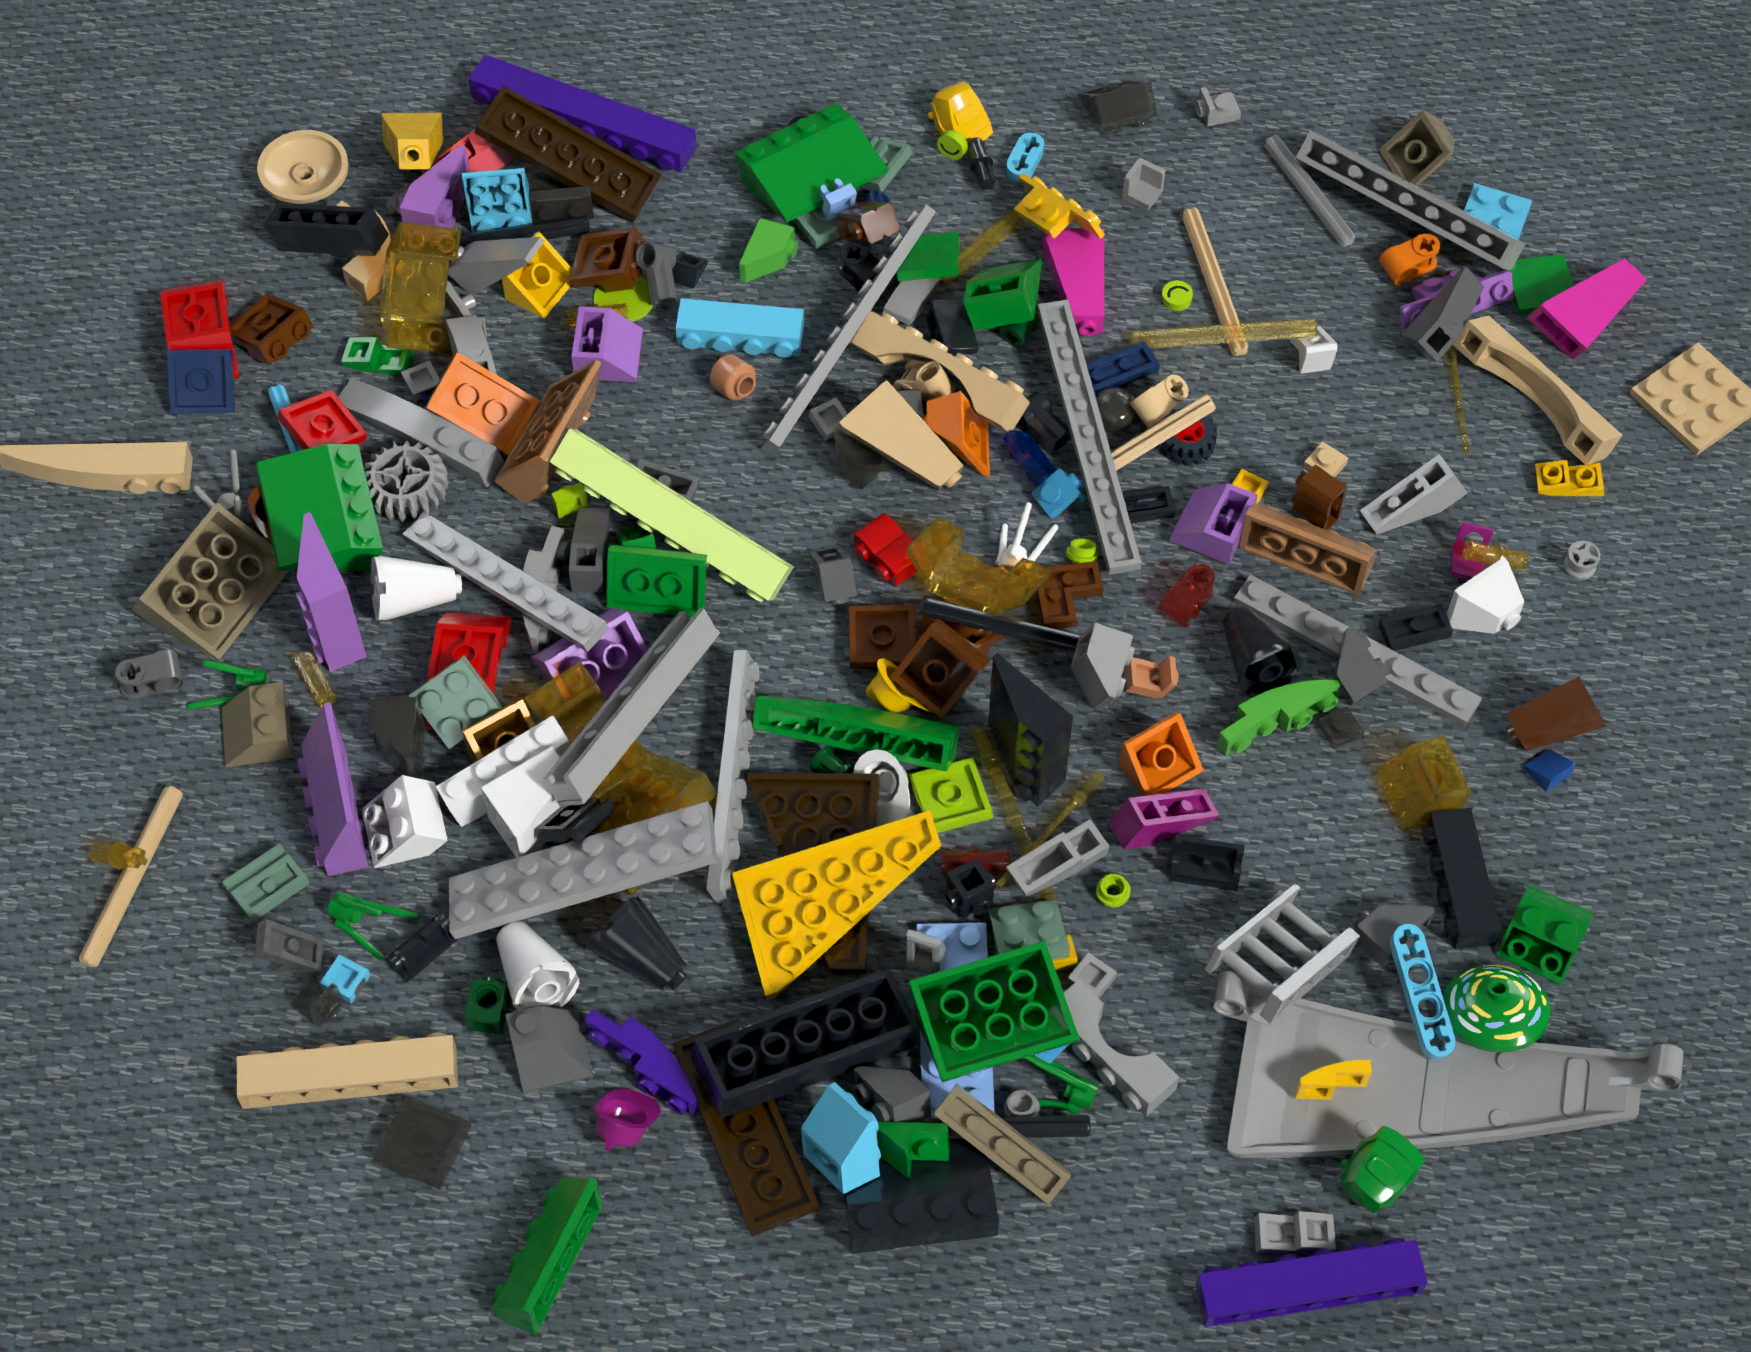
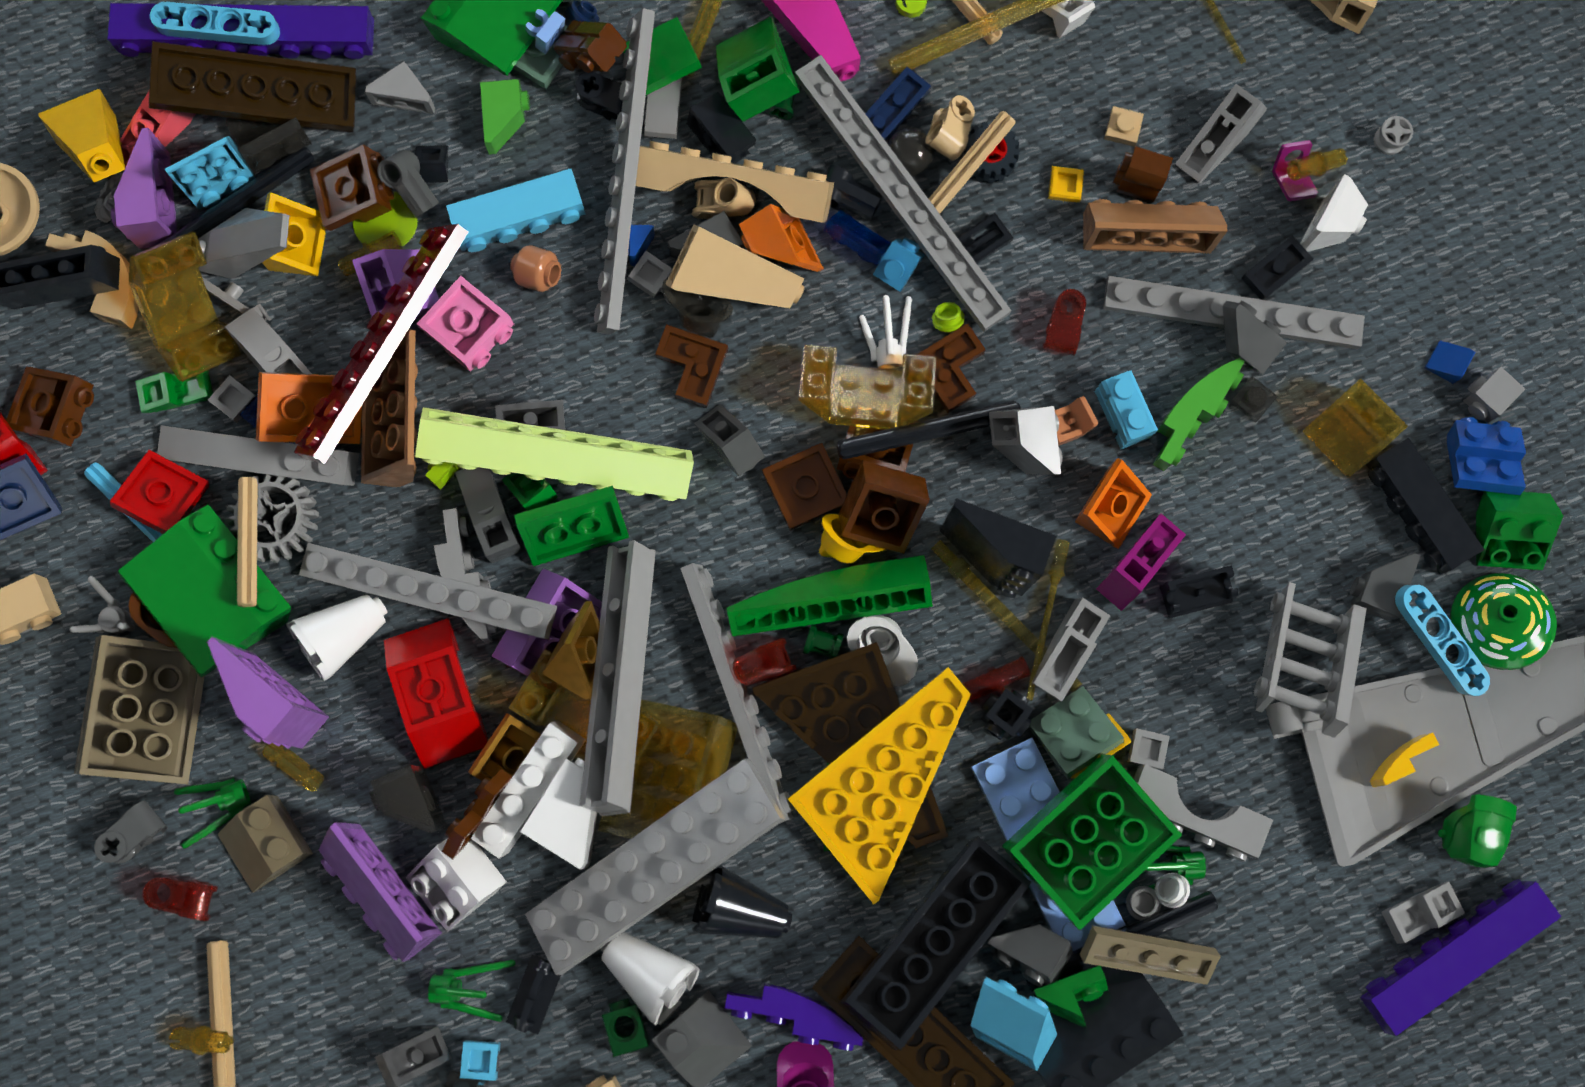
camera: 30 degrees left, 20 degrees up
sand green plate [222,843,310,923] -> none
sand green plate [409,656,504,749] -> none
black plate [534,798,615,844] -> none
red brick [853,513,925,587] -> none
light grey slope [906,929,947,974] -> none
lime tile [909,757,994,833] -> none
lime plate [1096,874,1131,908] -> none
medium lavender slope [1170,483,1258,565] -> none
black cone [1222,607,1301,695] -> none
reddish brown slope [1506,677,1606,751] -> none
yellow slope [1535,460,1604,496] -> none
none -> clear red piece [142,877,219,921]
none -> medium azure beam [150,2,280,45]
none -> tan axle [237,477,258,607]
none -> dark red plate [294,224,468,464]
none -> light grey slope [365,61,435,114]
none -> bright pink plate [417,276,514,372]
none -> reddish brown plate [442,769,512,859]
none -> pearl gold slope [542,601,600,699]
none -> blue slope [628,225,655,266]
none -> reddish brown plate [655,324,728,408]
none -> clear red piece [733,638,798,685]
none -> medium azure brick [1095,370,1158,450]
none -> white plate [1155,873,1190,908]
none -> blue plate [1447,417,1526,495]
none -> light grey brick [1463,367,1525,423]

